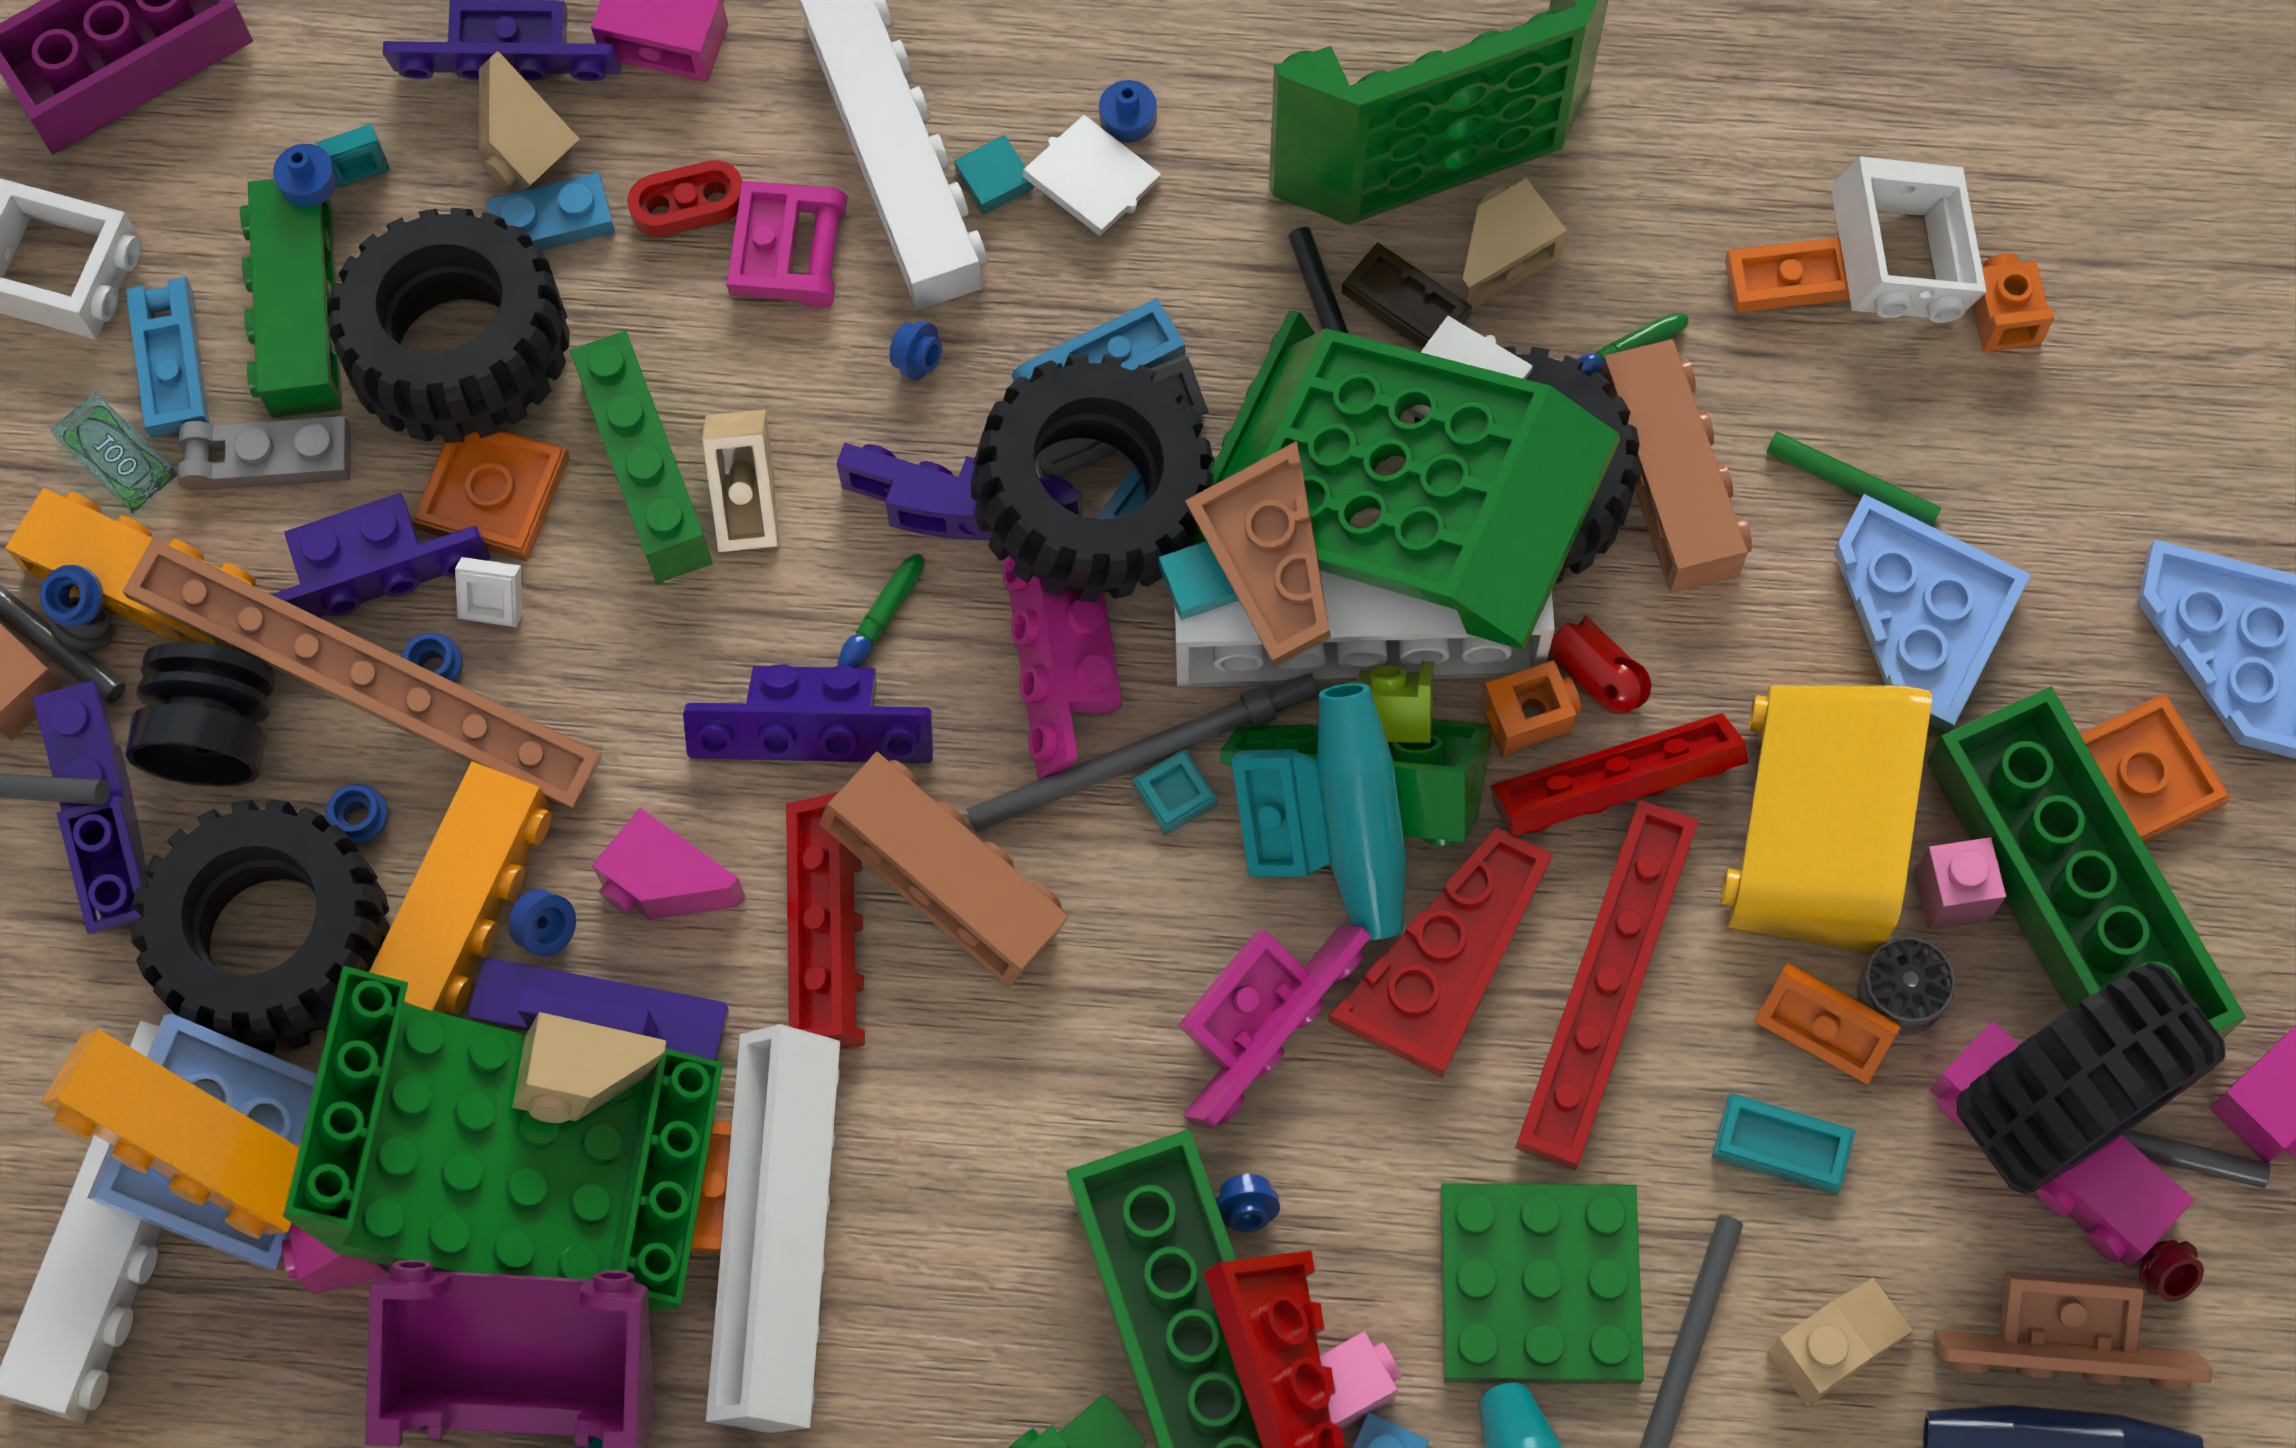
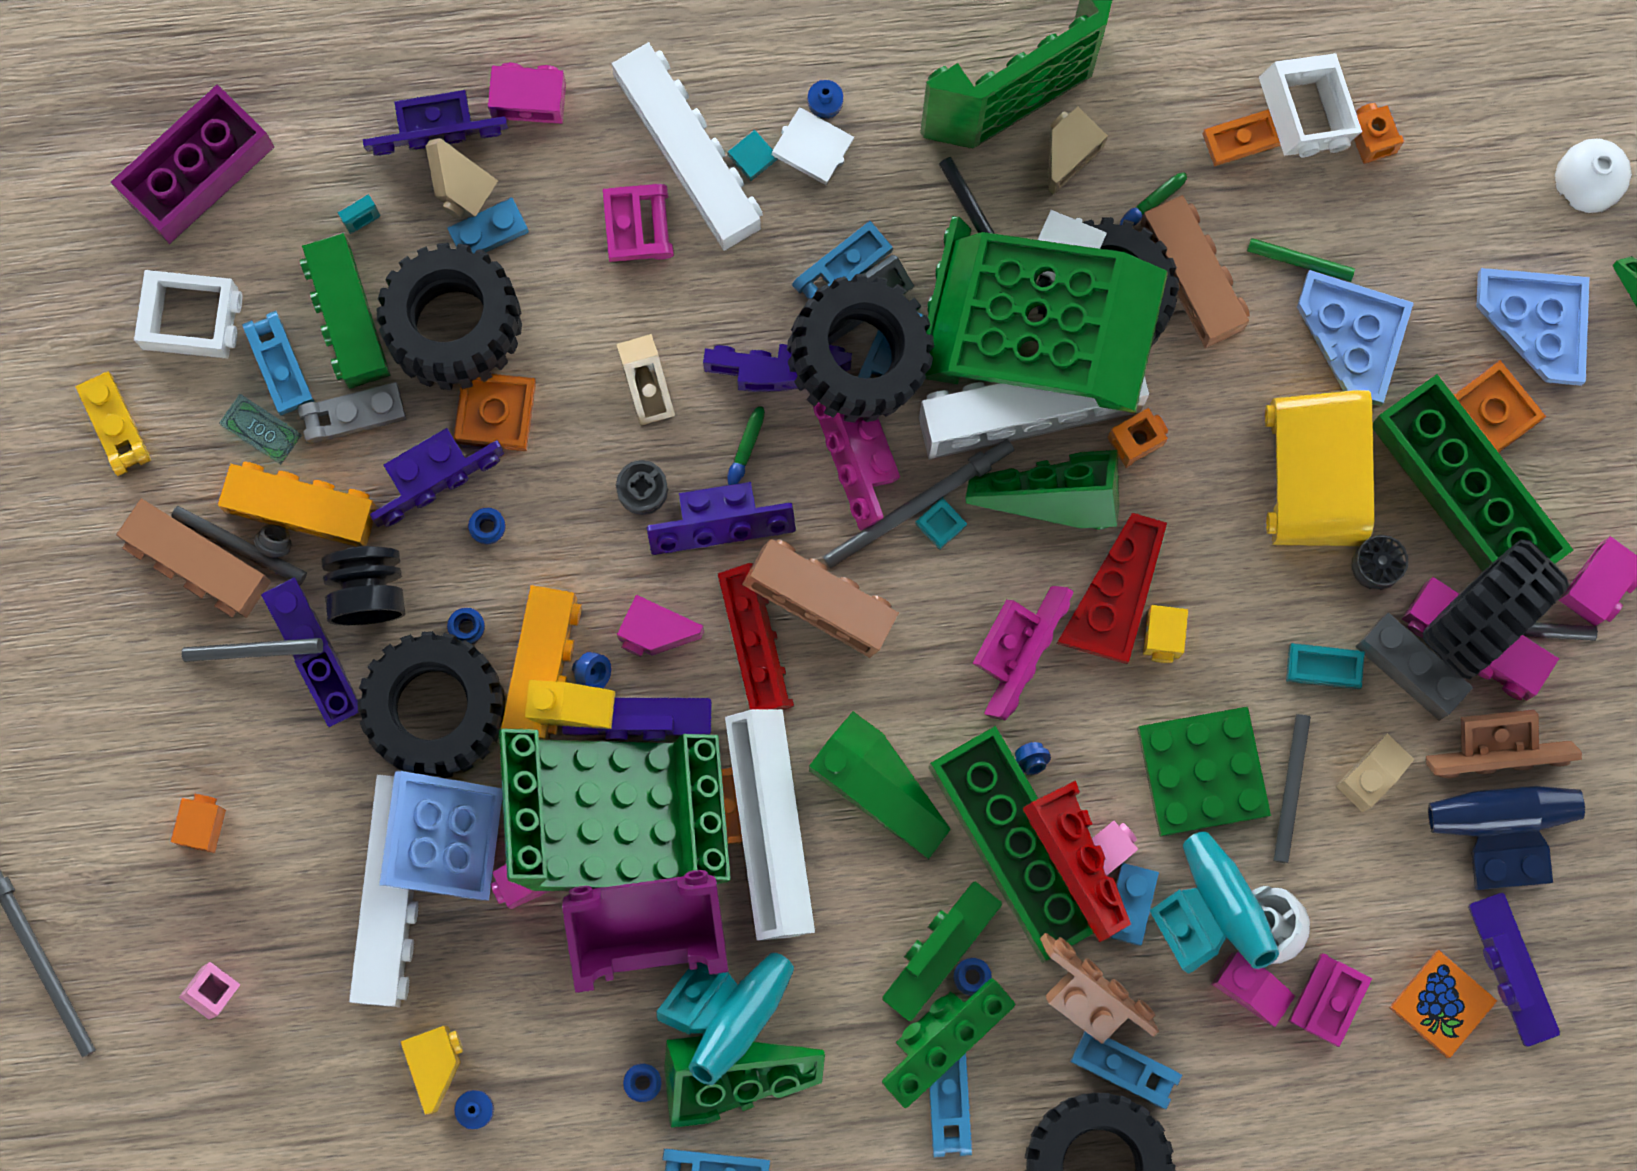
camera: 15 degrees left, 10 degrees up
blue plate [40,565,103,627] -> none
light orange brick [40,1029,299,1239] -> none
nougat plate [123,538,602,812] -> none
blue tile [273,144,338,207] -> none
white tile [455,557,523,627] -> none
tan slope [512,1012,666,1123] -> none
green brick [569,330,713,584] -> none
red plate [627,160,742,237] -> none
blue plate [889,321,942,380] -> none
teal tile [1158,541,1238,620] -> none
nougat wing [1185,441,1331,667] -> none
teal plate [1231,683,1406,940] -> none
dark brown plate [1341,242,1472,348] -> none
lime brick [1345,661,1434,743] -> none
red plate [1490,713,1749,837] -> none
red plate [1515,799,1699,1171] -> none
red piece [1548,615,1652,715] -> none
orange plate [1754,962,1901,1085] -> none
bright pink brick [1914,837,2006,929] -> none
dark red plate [2139,1240,2204,1302] -> none
none -> yellow slope [525,680,615,729]
none -> dark grey wheel [616,460,668,515]
none -> green wedge [809,711,951,860]
none -> yellow brick [1143,605,1188,663]
none -> dark grey brick [1355,613,1474,721]

